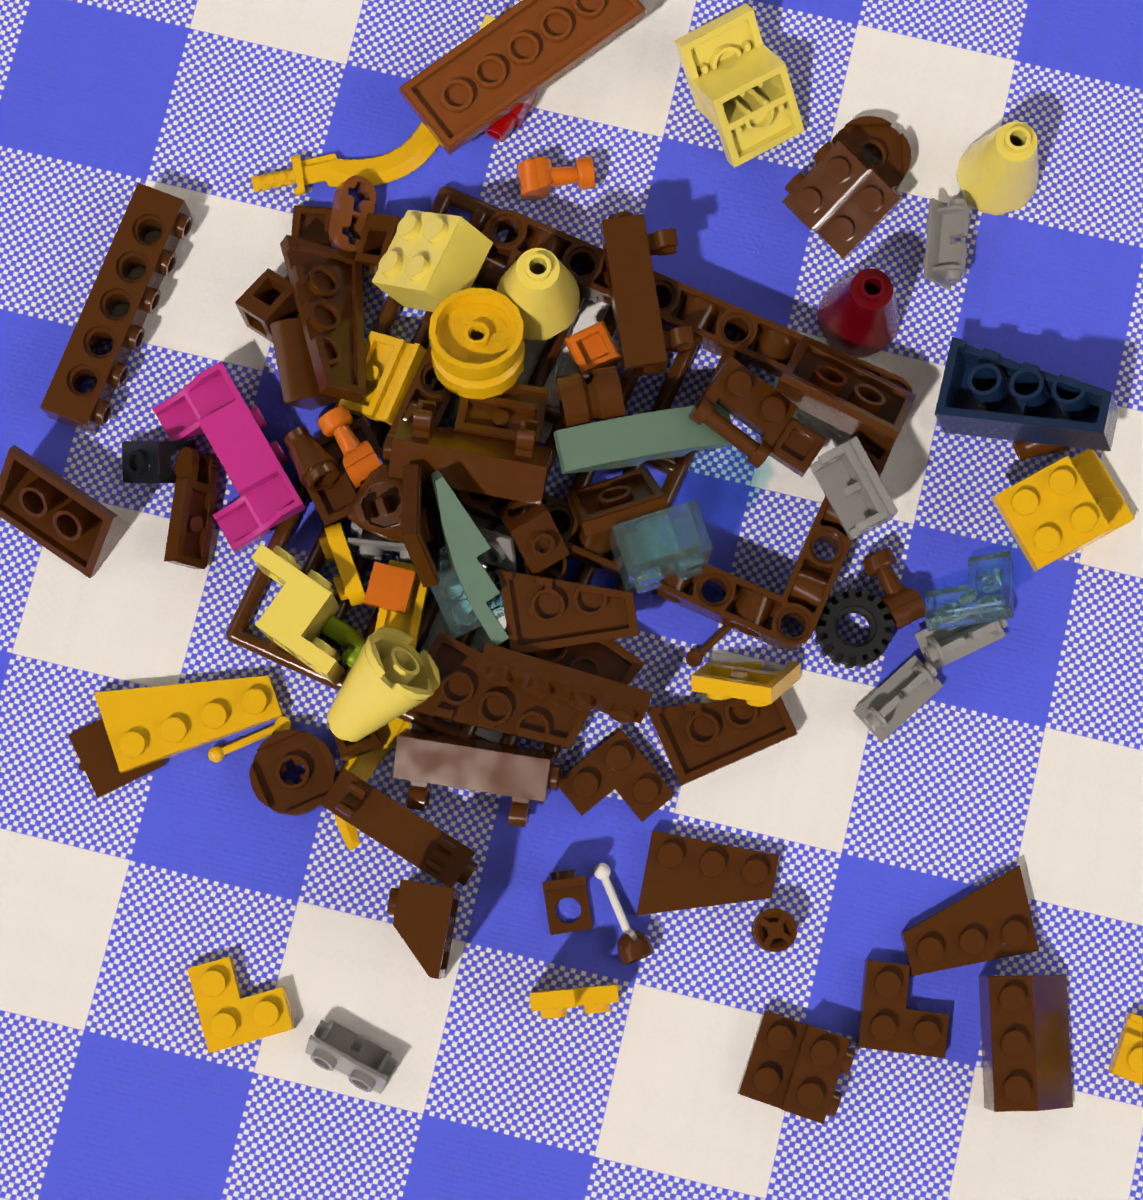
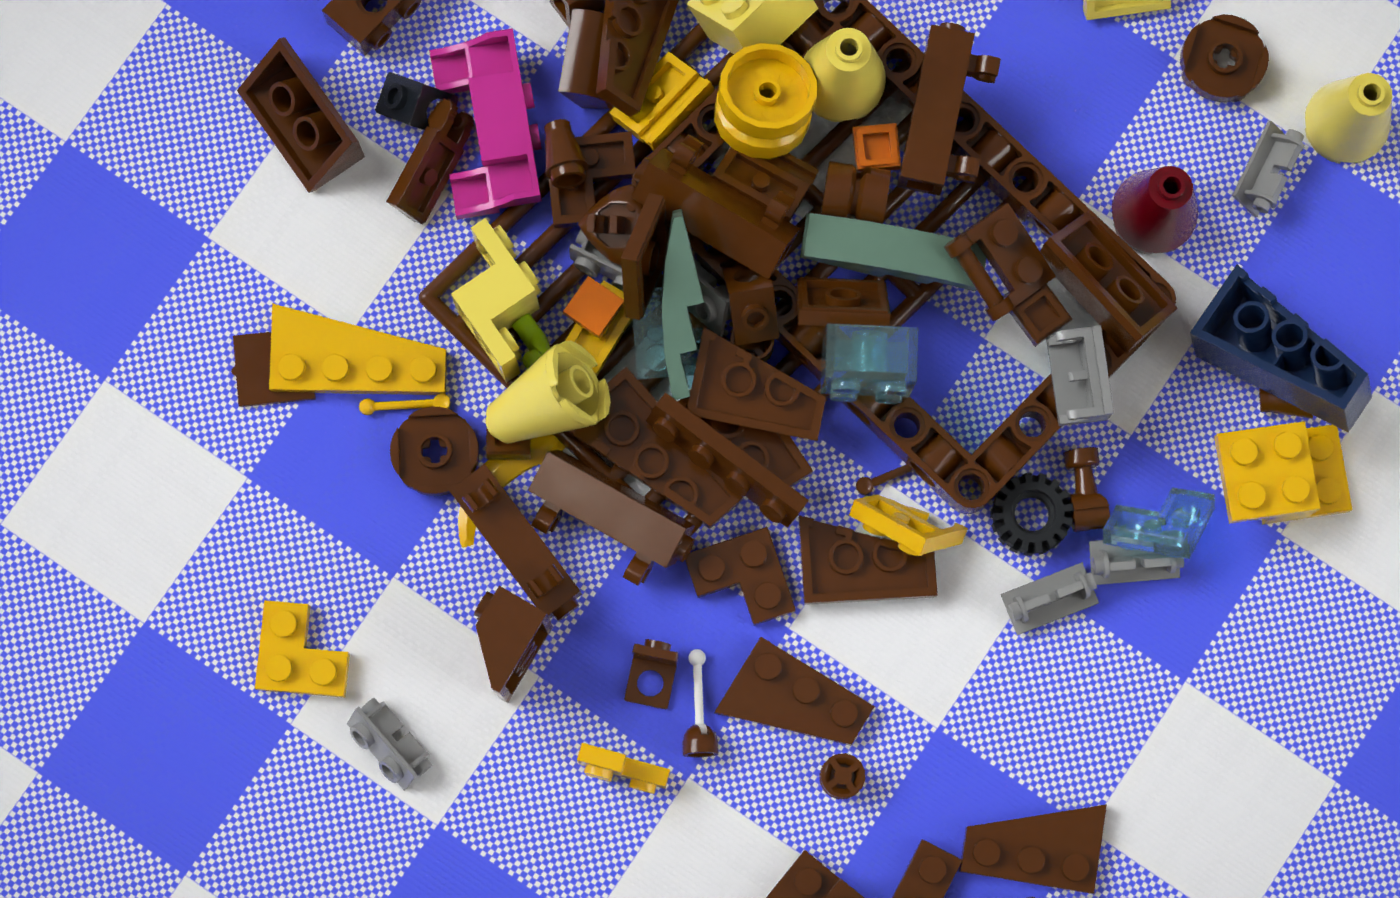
camera: 20 degrees right, 0 degrees up
orange leg [317,405,382,489] -> none
yellow plate [319,522,366,607] -> none
reddish brown plate [782,140,904,259] -> none

